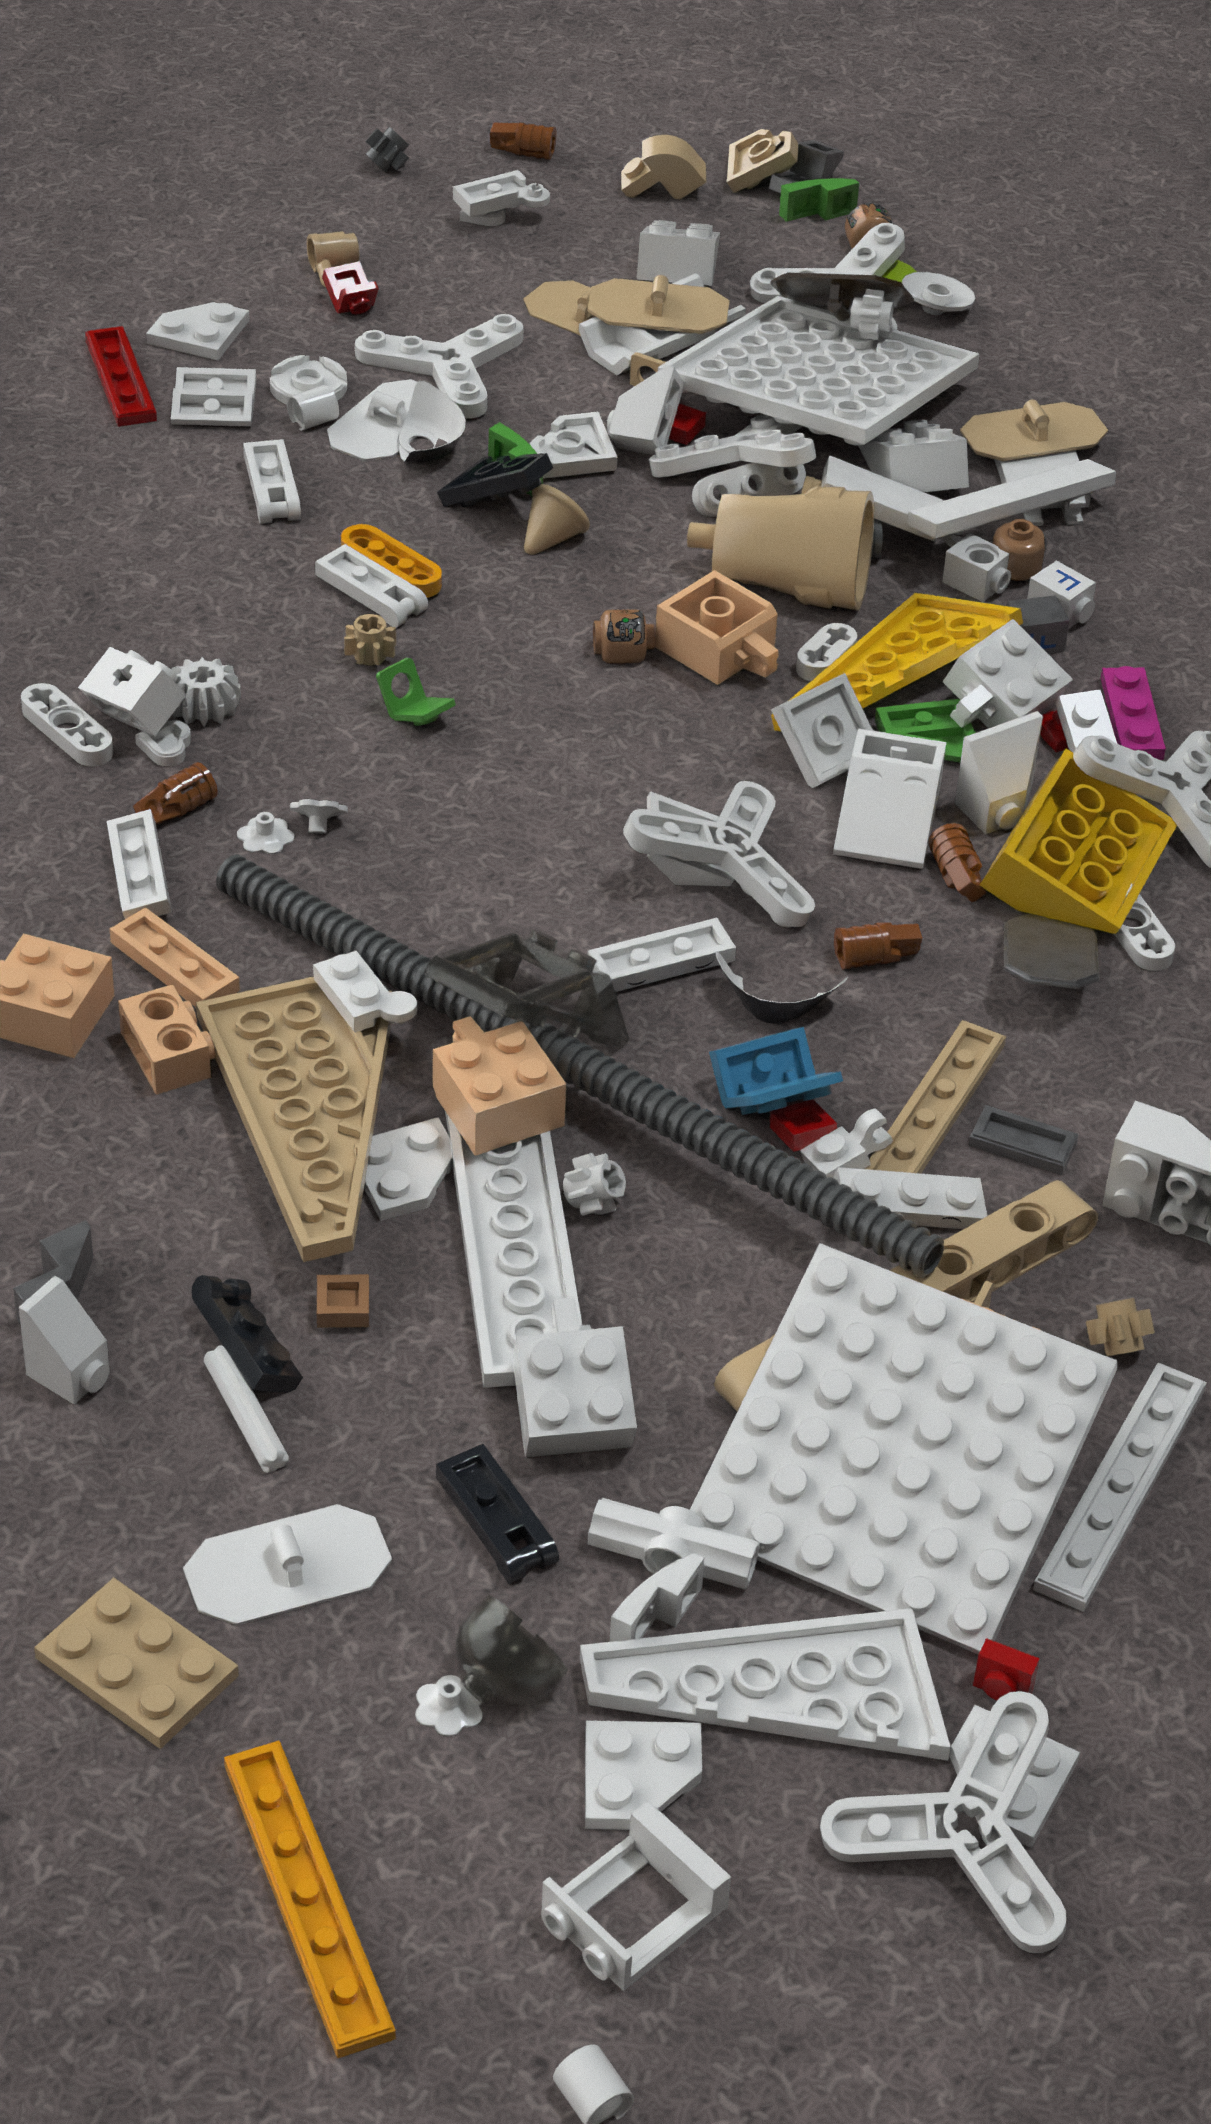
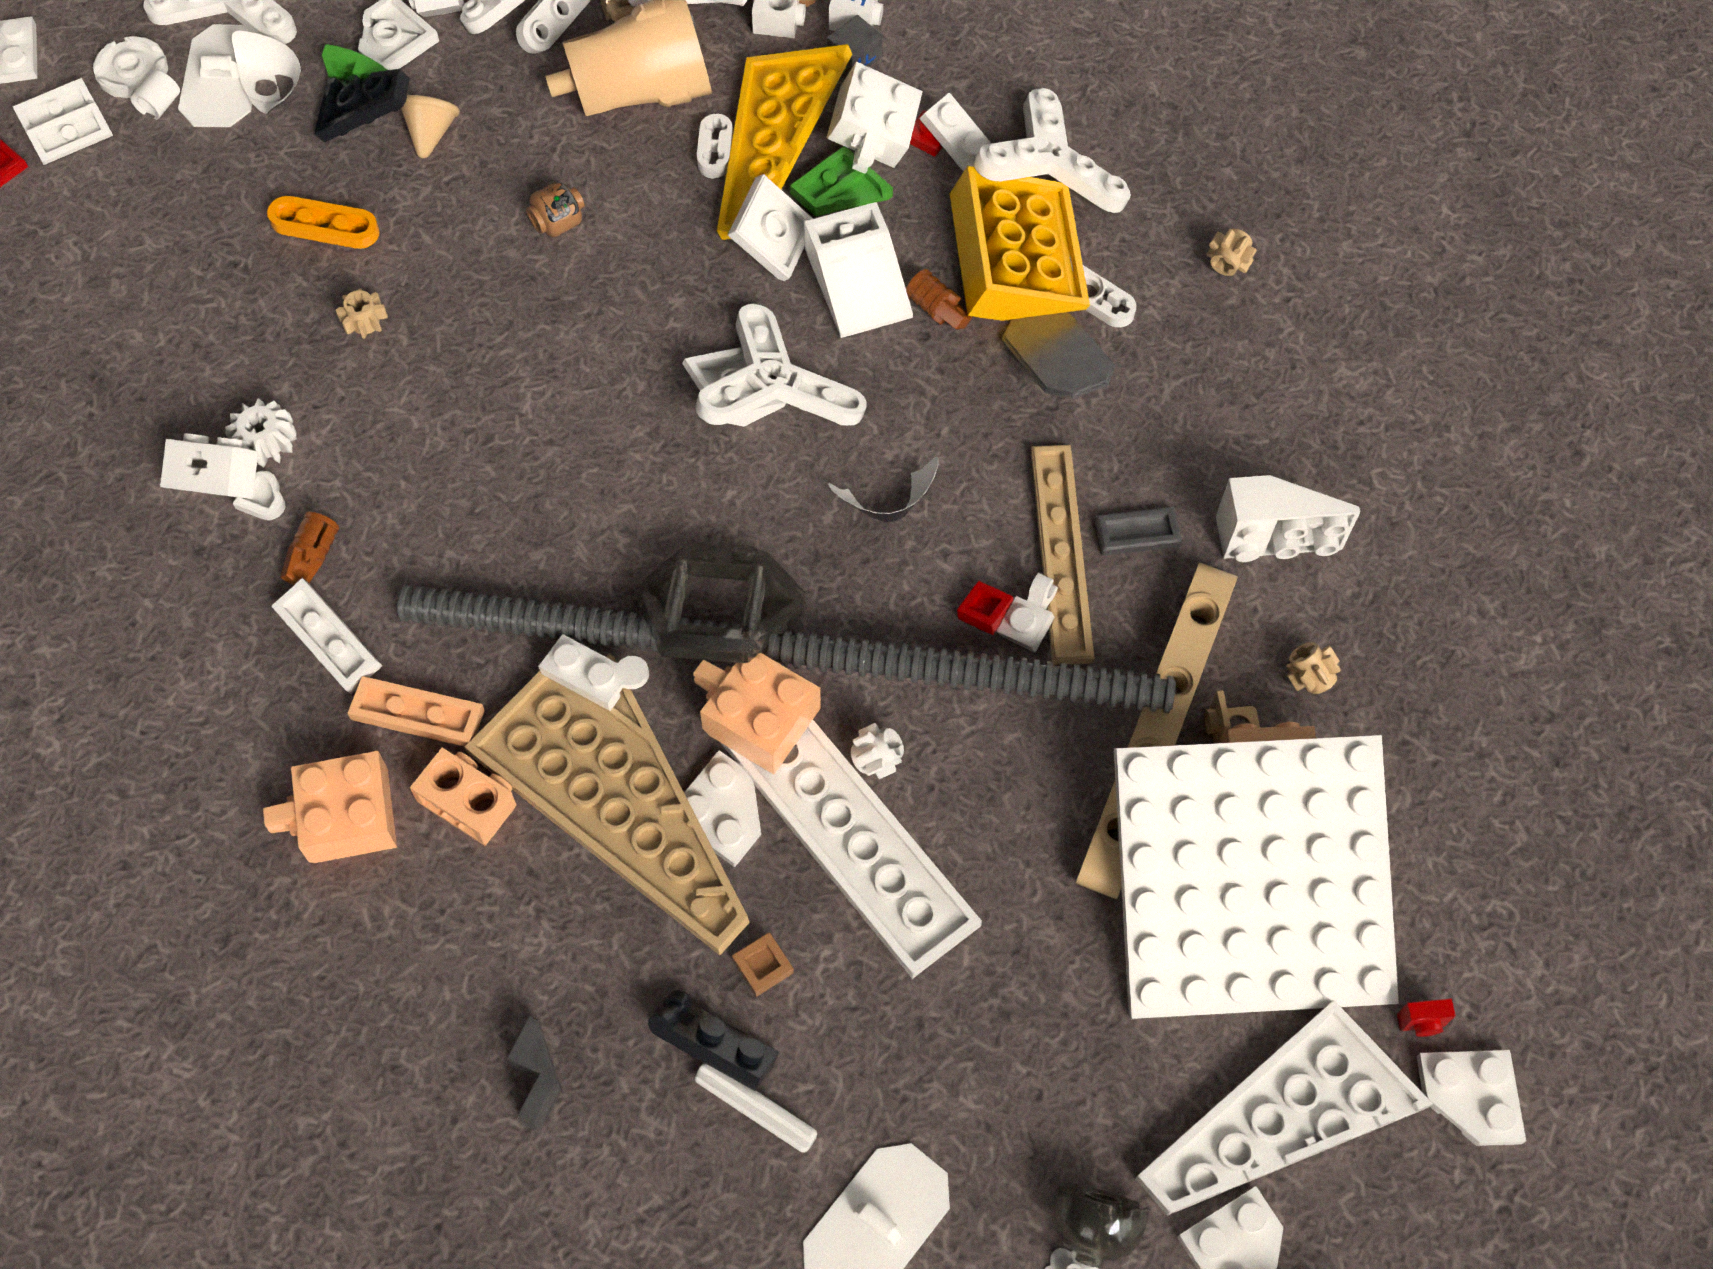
camera: 30 degrees left, 20 degrees up
white slope [19,1276,110,1404] -> none
white beam [21,683,113,767] -> none
white plant [237,812,294,854] -> none
white plate [243,439,301,524] -> none
white plant [290,799,348,834] -> none
white plate [315,544,428,628] -> none
bright green bracket [376,658,456,726] -> none
black plate [436,1444,559,1584] -> none
white hinge [513,1297,637,1457] -> none
white plate [587,918,736,994] -> none
white piece [588,1498,760,1589] -> none
white slope [610,1553,705,1642] -> none
light nougat hinge [655,570,778,685] -> none
dark azure bracket [709,1027,843,1115] -> none
white piece [820,1691,1066,1953] -> none
white plate [833,1167,987,1229] -> none
dark orange hinge [834,922,922,970] -> none
white slope [955,711,1043,835] -> none
white tile [1033,1363,1207,1612] -> none
dark pink plate [1100,666,1166,760] -> none

